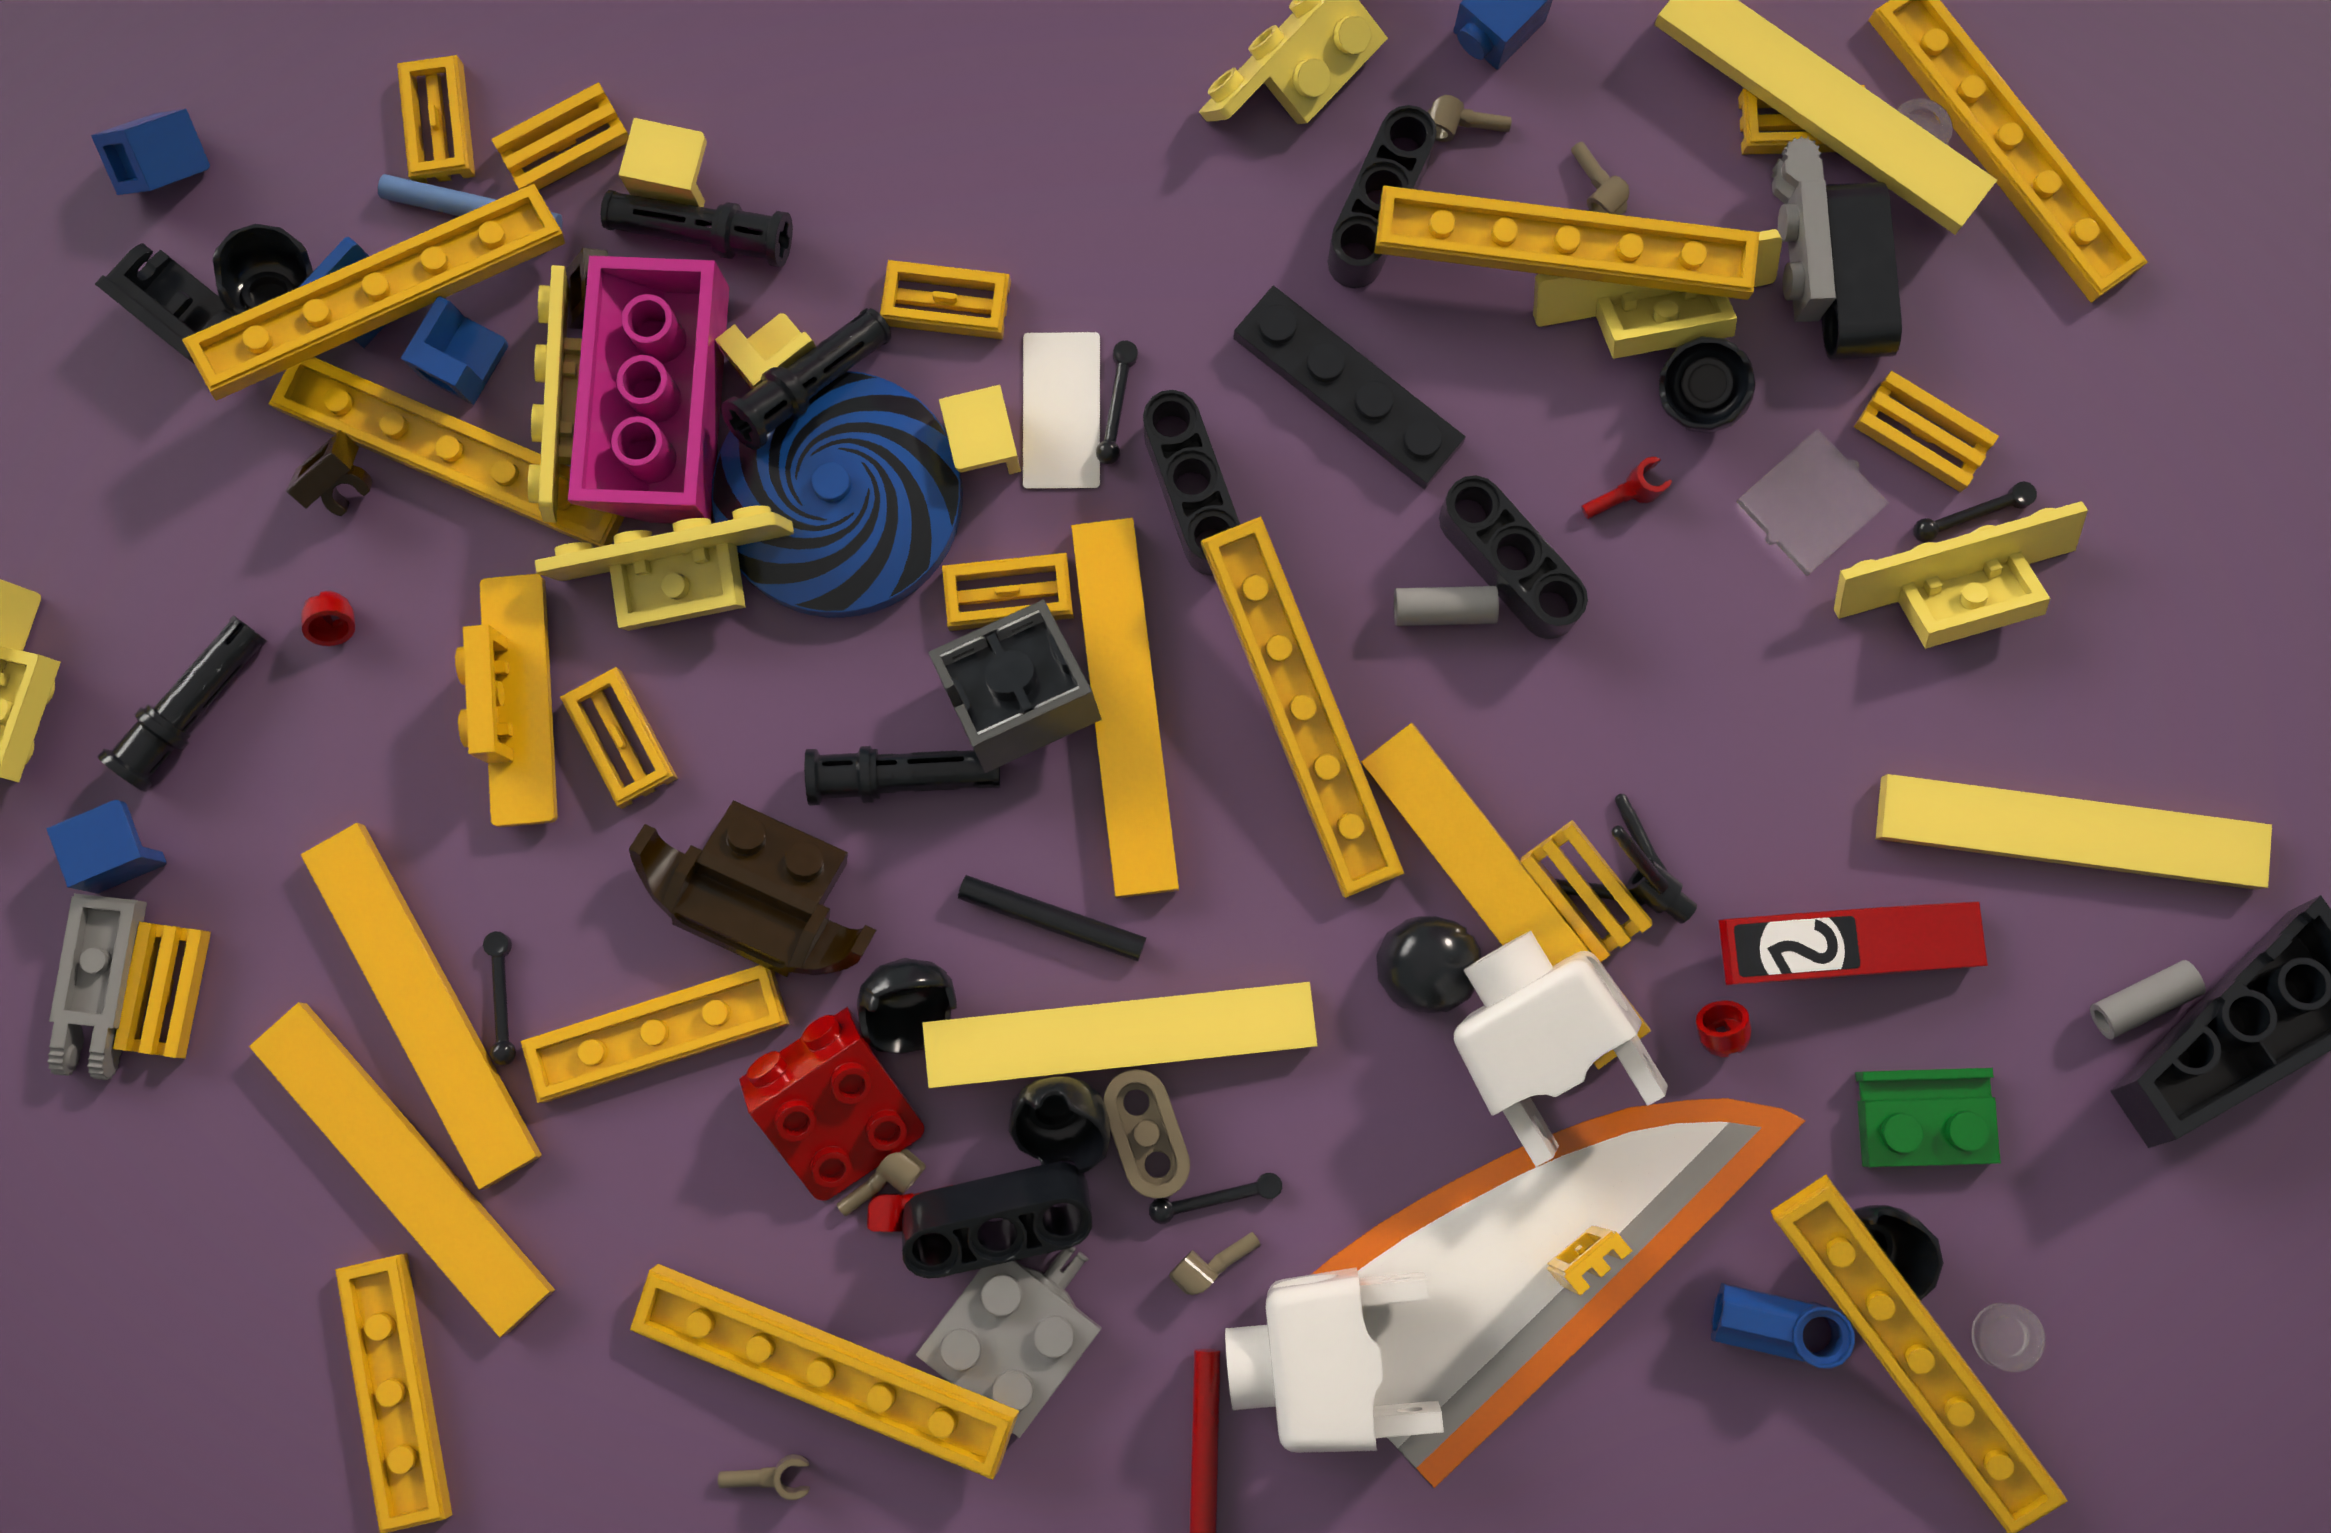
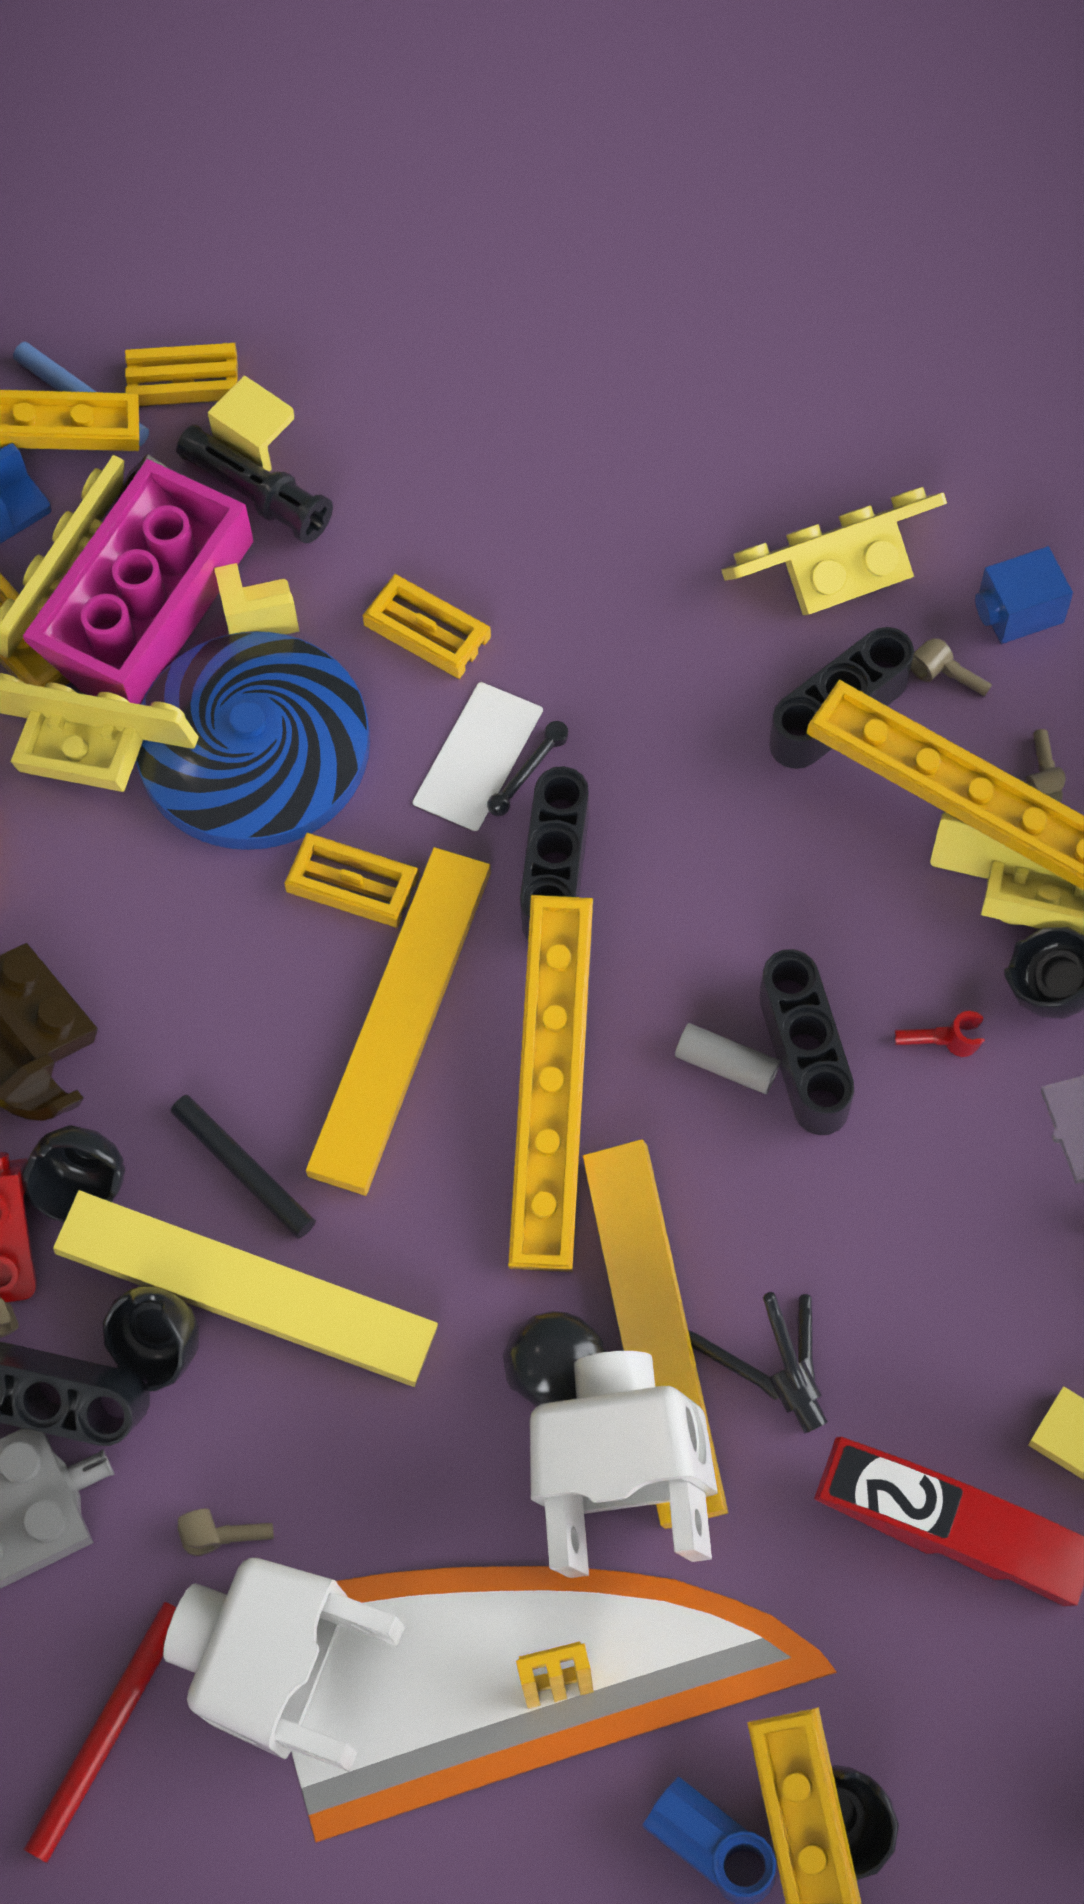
camera: 25 degrees right, 15 degrees down
yellow tile [397,55,475,184] -> none
black pin [721,308,891,450] -> none
black pin [804,746,1000,806] -> none
piece [928,599,1102,773] -> none
light yellow panel [939,385,1021,474] -> none
dark tan plate [1103,1069,1190,1198] -> none
black hinge [1149,1173,1282,1224] -> none
black plate [1234,285,1466,490] -> none
yellow tile [1520,820,1652,962] -> none
red hinge [1696,1000,1751,1058] -> none
green plate [1855,1068,2001,1167] -> none

